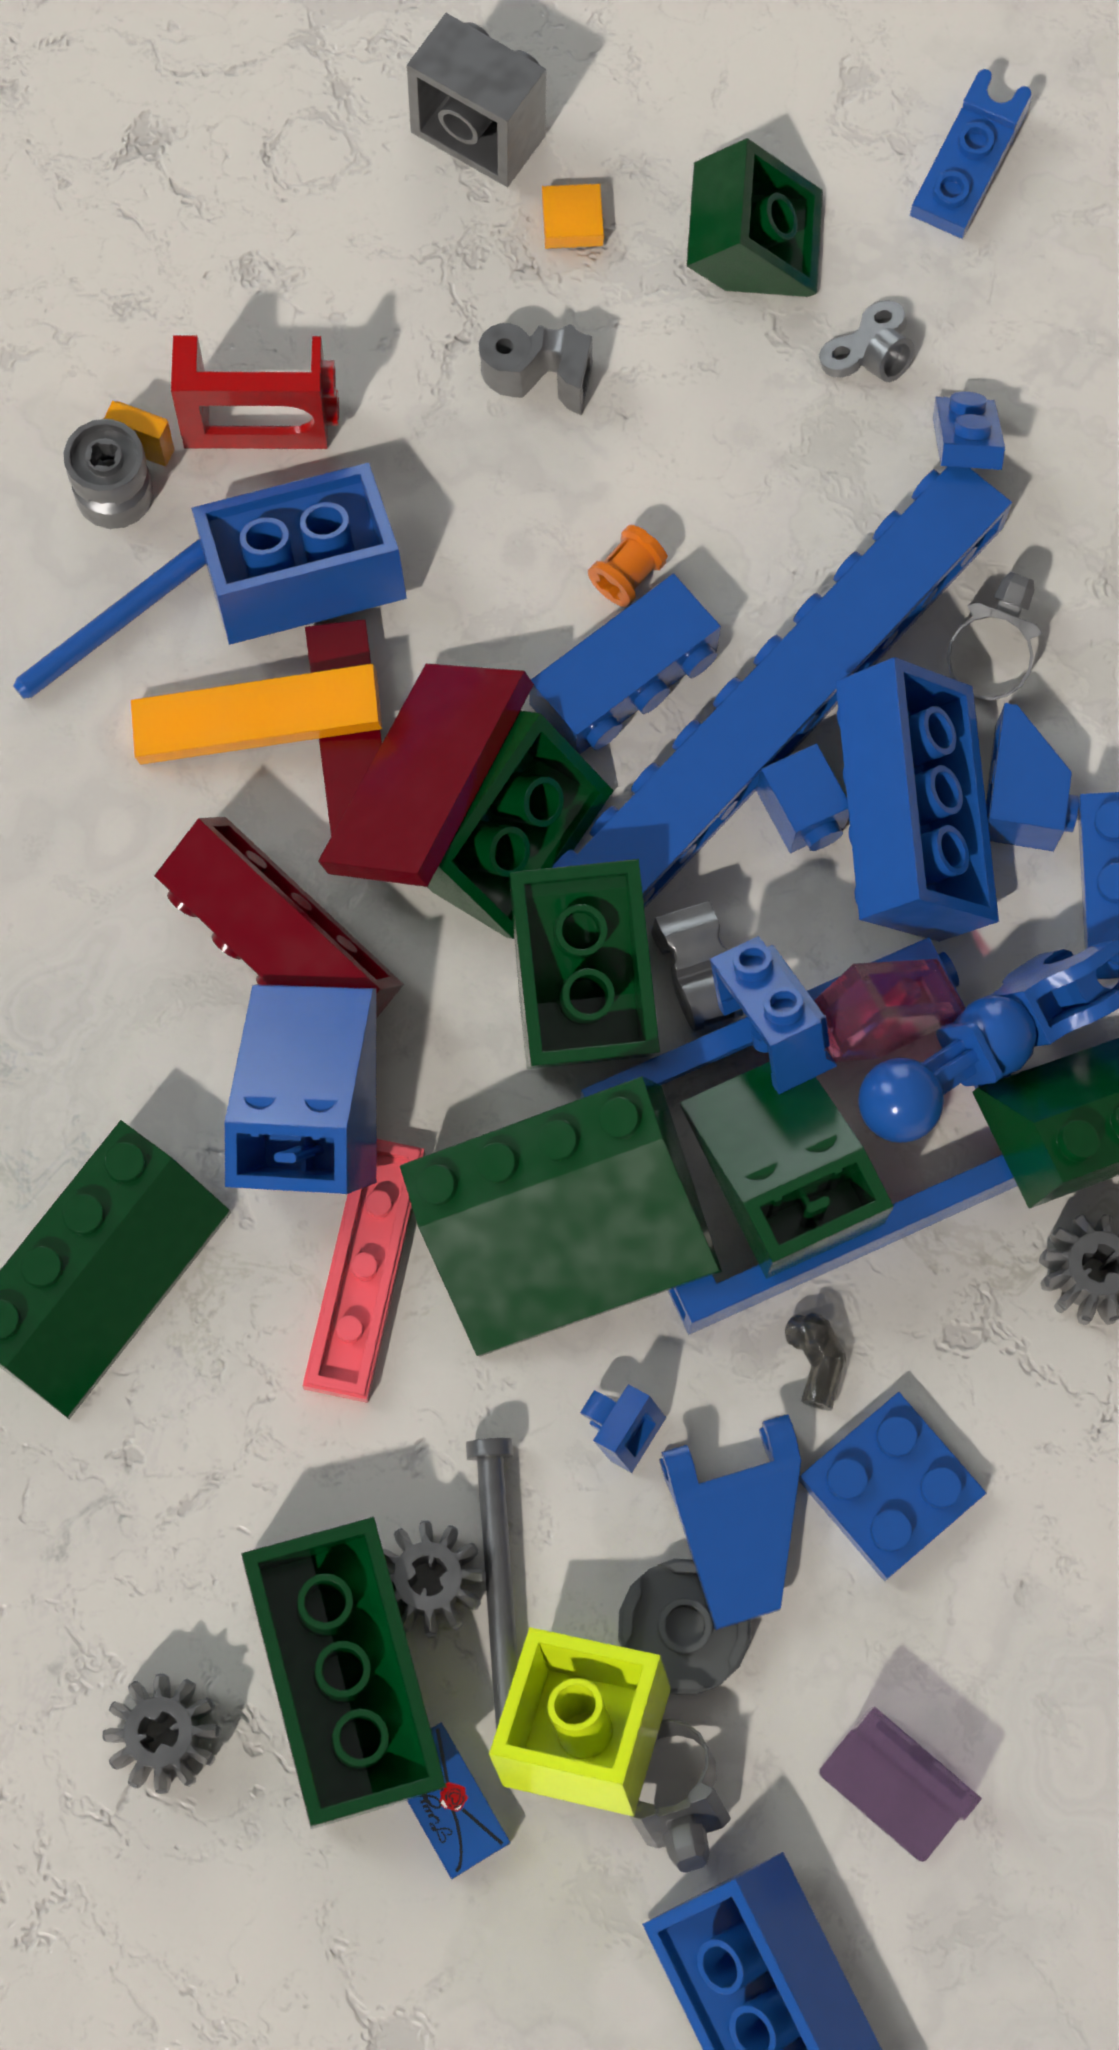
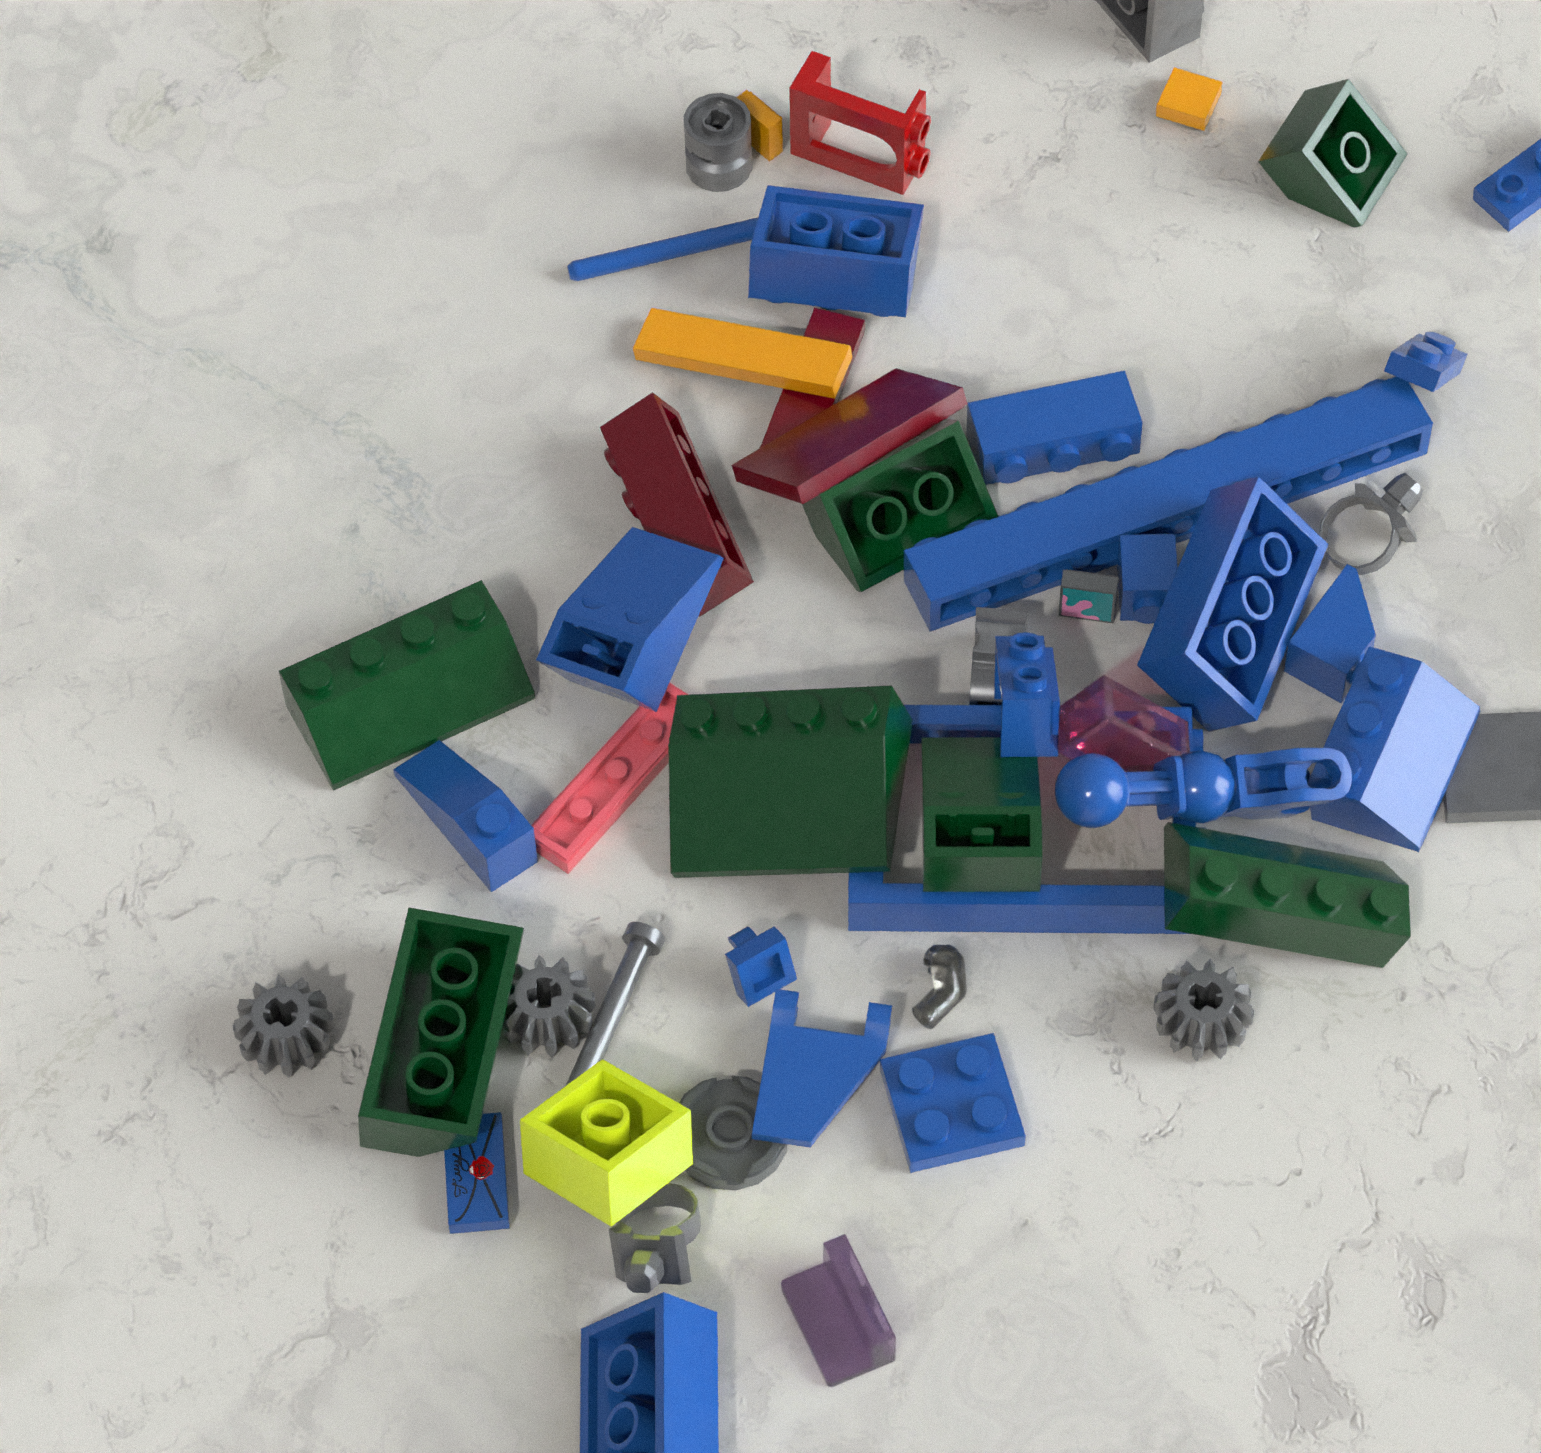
camera: 30 degrees right, 15 degrees down
flat silver leg [479,323,593,415] -> none
dark green slope [509,859,660,1069] -> none
orange bush [588,525,668,607] -> none
flat silver piece [819,301,914,382] -> none
none -> blue slope [393,740,538,892]
none -> tile [1058,569,1119,624]

